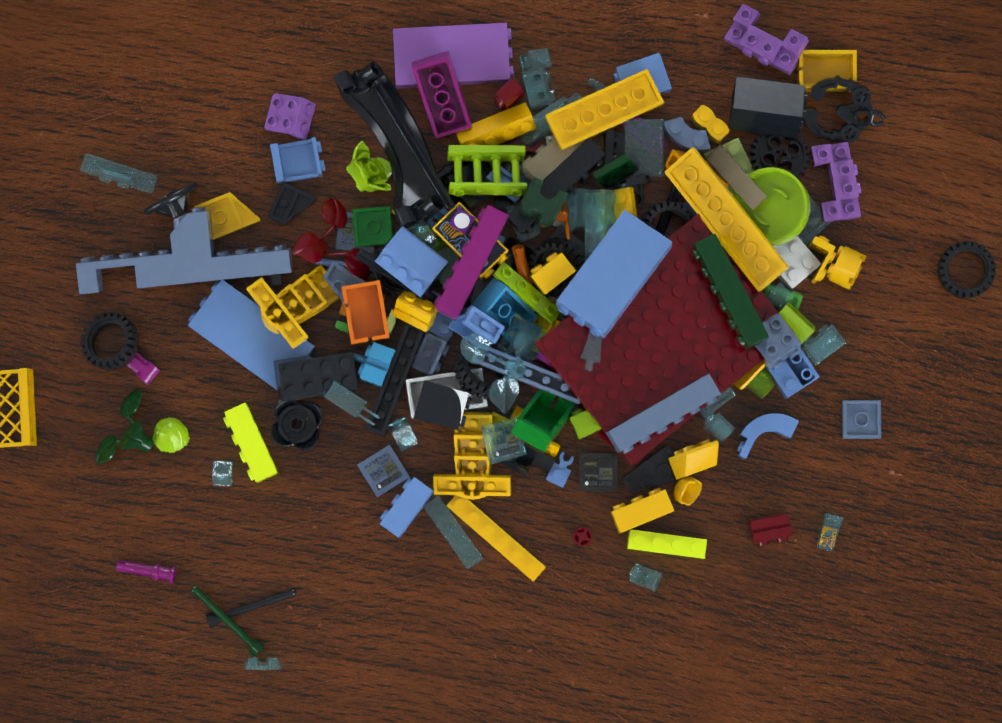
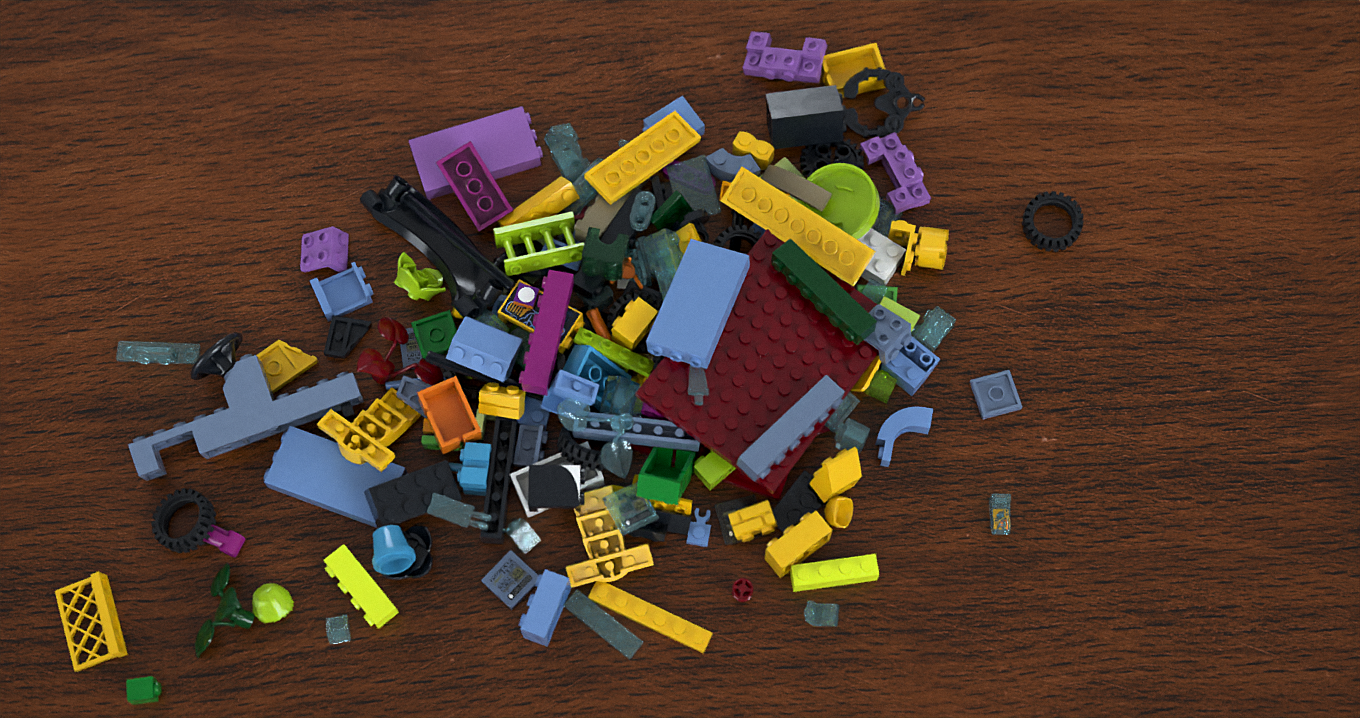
camera: 15 degrees left, 15 degrees down
dark red brick [494,78,524,110] -> none
dark red brick [749,513,792,546] -> none
none -> green brick [126,676,162,705]
none -> dark azure piece [372,525,416,575]
none -> clear light blue plate [630,191,655,231]
none -> yellow brick [728,500,778,542]

